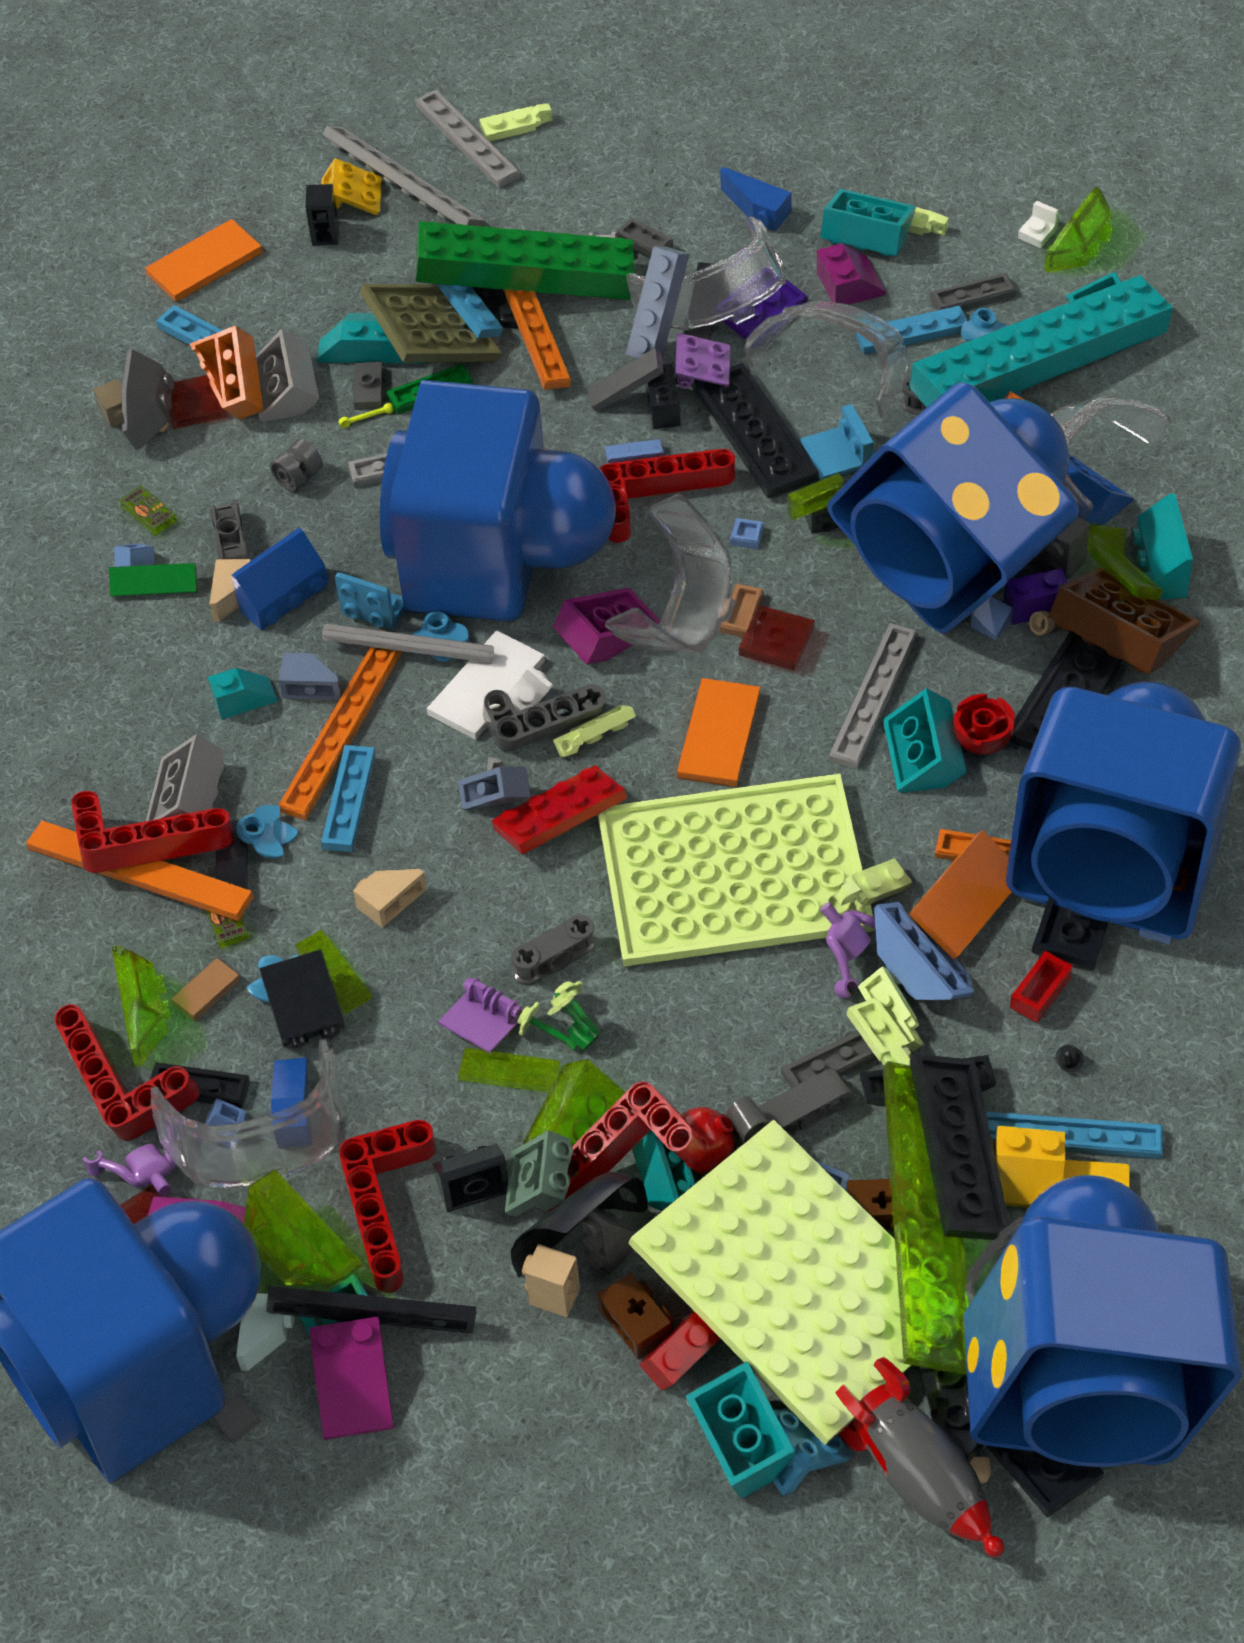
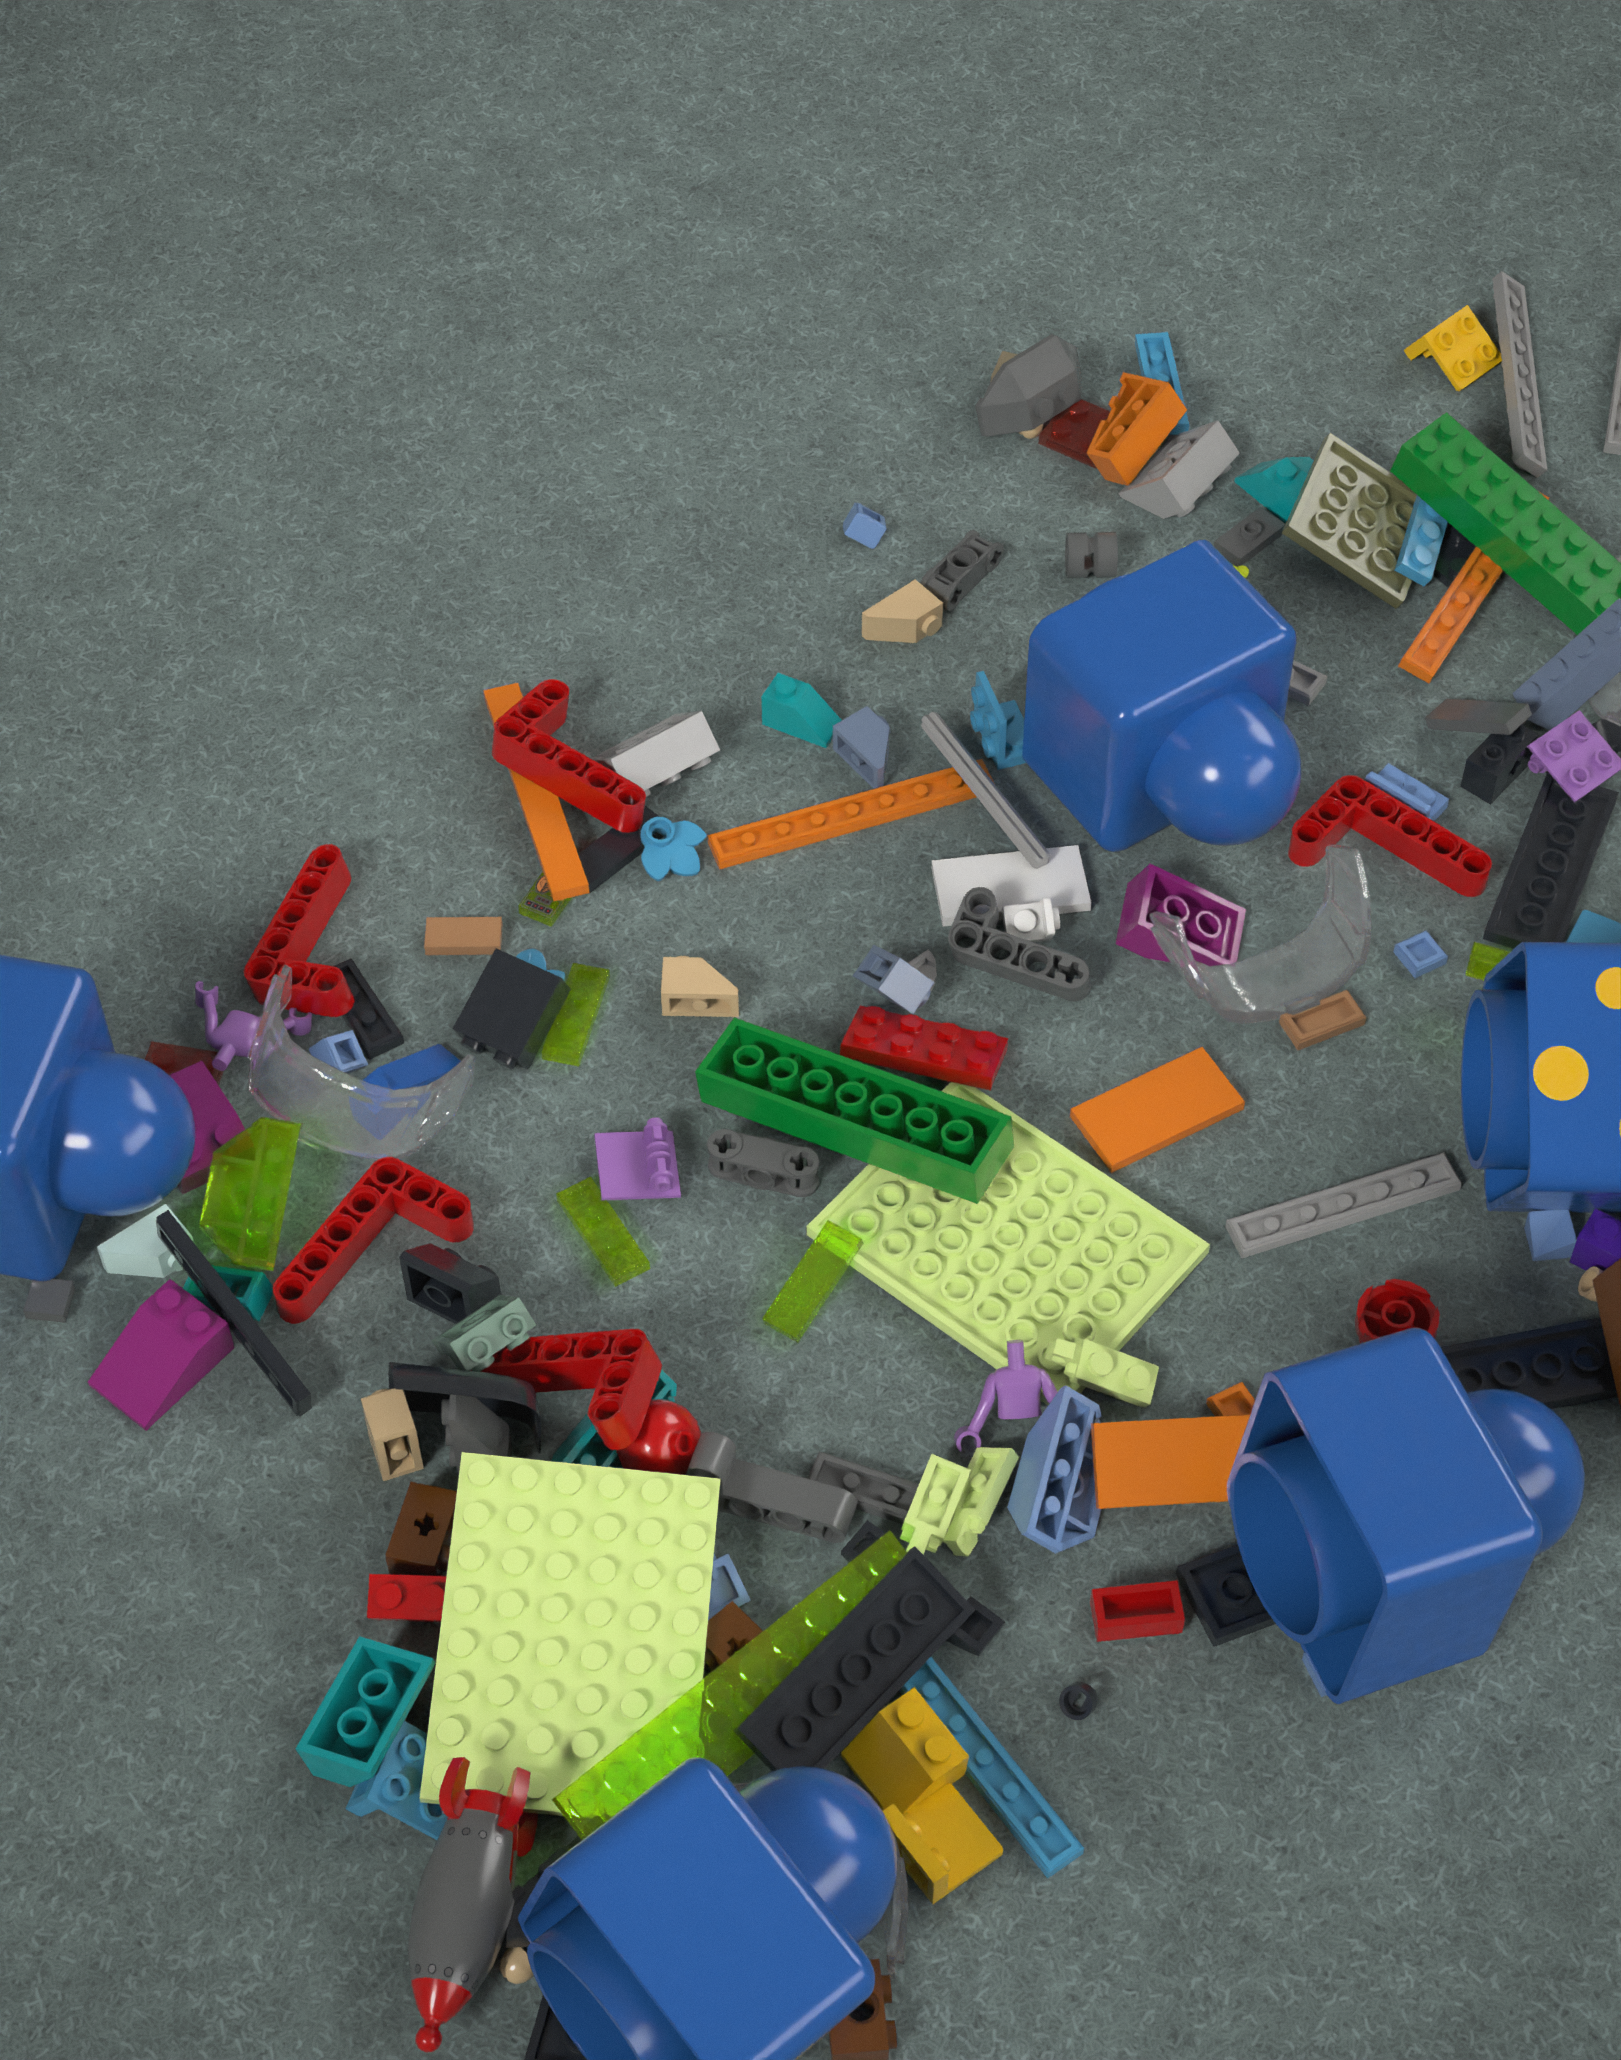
camera: 45 degrees right, 0 degrees up
green tile [108,563,198,596] -> none
clear neon green wedge [111,945,172,1067] -> none
tile [119,485,177,536] -> none
orange tile [145,219,263,302] -> none
blue slope [231,528,328,631] -> none
black brick [305,184,339,246] -> none
dark azure plate [321,745,376,852] -> none
green tile [386,363,473,415] -> none
dark azure plate [413,611,469,662] -> none
green plant [517,981,601,1051] -> none
clear neon green slope [523,1059,626,1174] -> none
yellowish green hinge [553,705,636,757] -> none
clear red plate [739,605,815,671] -> none
teal slope [883,688,967,793] -> none
none -> green brick [695,1017,1014,1204]
none -> clear neon green tile [762,1220,864,1343]

